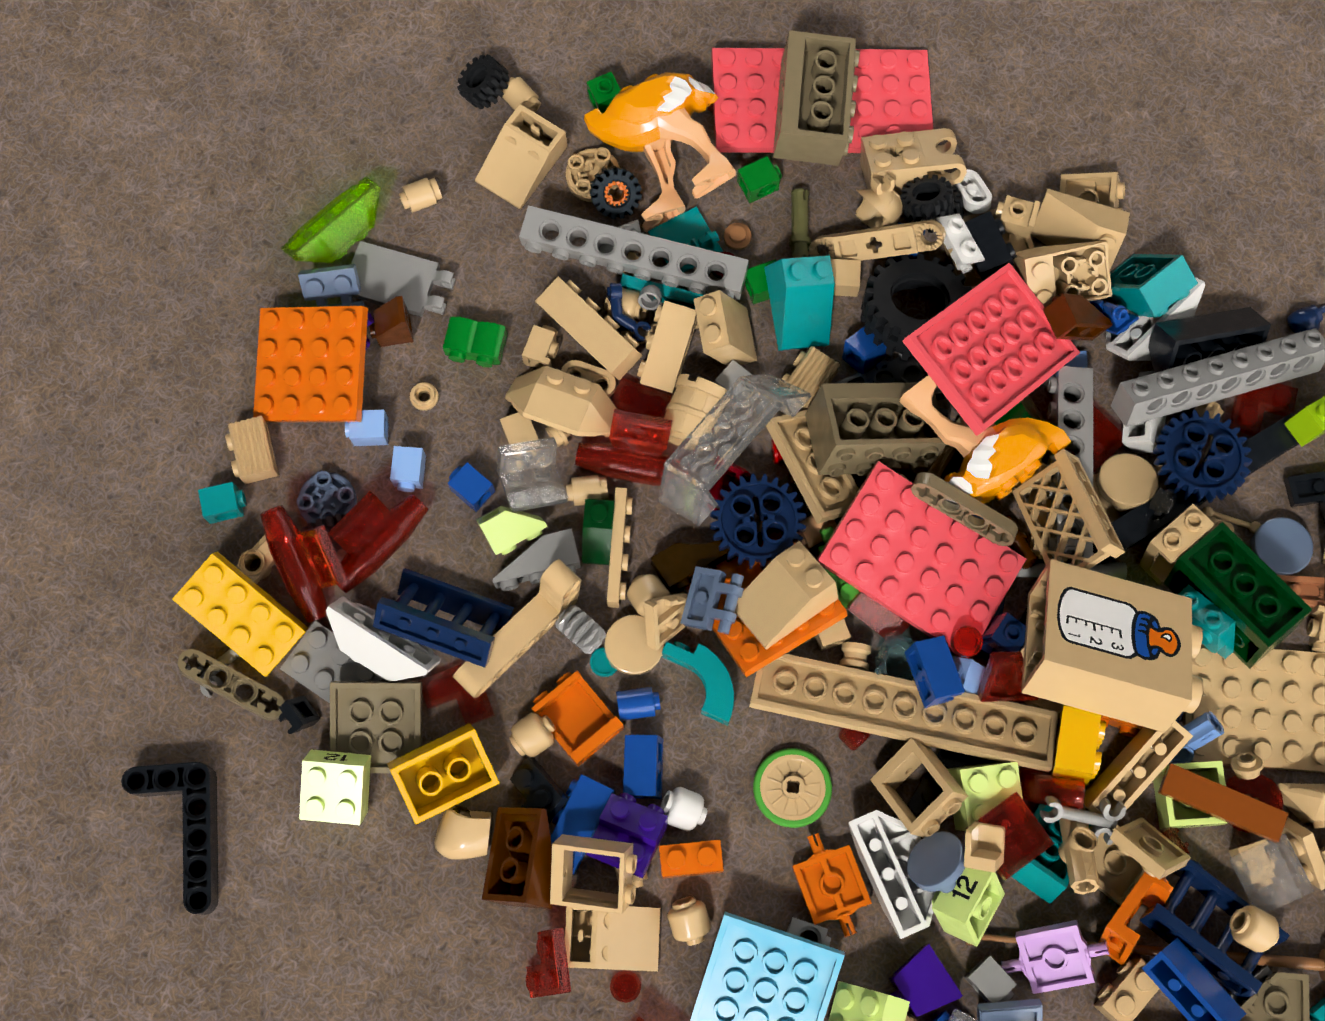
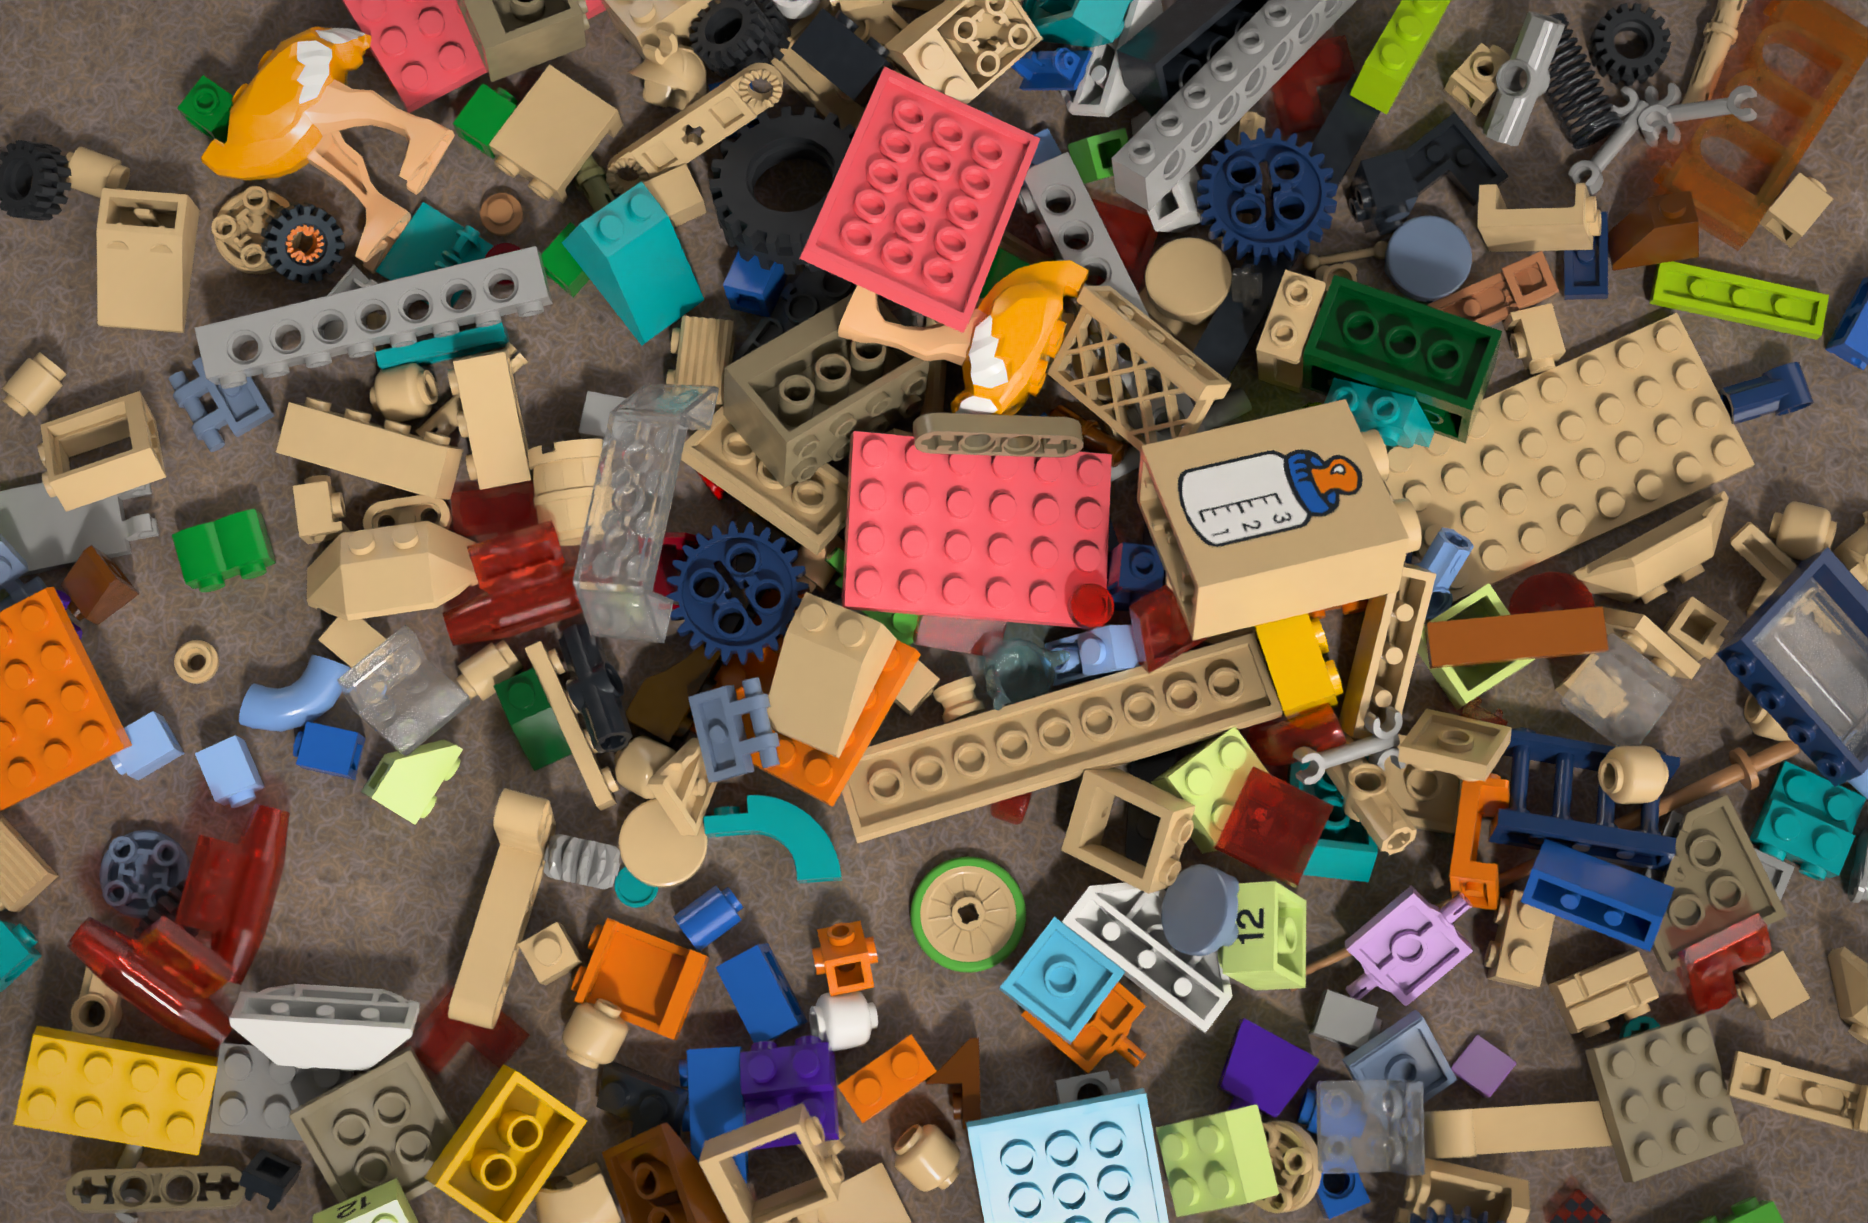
camera: 30 degrees left, 5 degrees up
dark blue fence [373,568,514,668] -> none
light grey slope [493,528,581,591] -> none
tan plate [545,426,571,447] -> none
dark blue arm [607,283,652,342] -> none
light grey hinge [638,285,662,310] -> none
tan brick [694,290,757,366] -> none
blue hinge [904,635,965,708] -> none
white hinge [936,213,985,273] -> none
tan panel [964,822,1005,873] -> none
reddish brown slope [1043,293,1112,341] -> none
tan plate [1231,752,1263,780] -> none
none -> tan window [37,391,166,512]
none -> sand blue plate [168,355,275,452]
none -> medium blue cylinder [239,655,352,732]
none -> tan panel [489,65,623,203]
none -> tan brick [518,922,584,985]
none -> black piece [558,623,633,753]
none -> orange brick [812,921,878,996]
none -> reddish brown slope [926,1038,981,1129]
none -> medium azure plate [999,917,1125,1044]
none -> bright green brick [1067,128,1128,184]
none -> black brick [1349,149,1418,235]

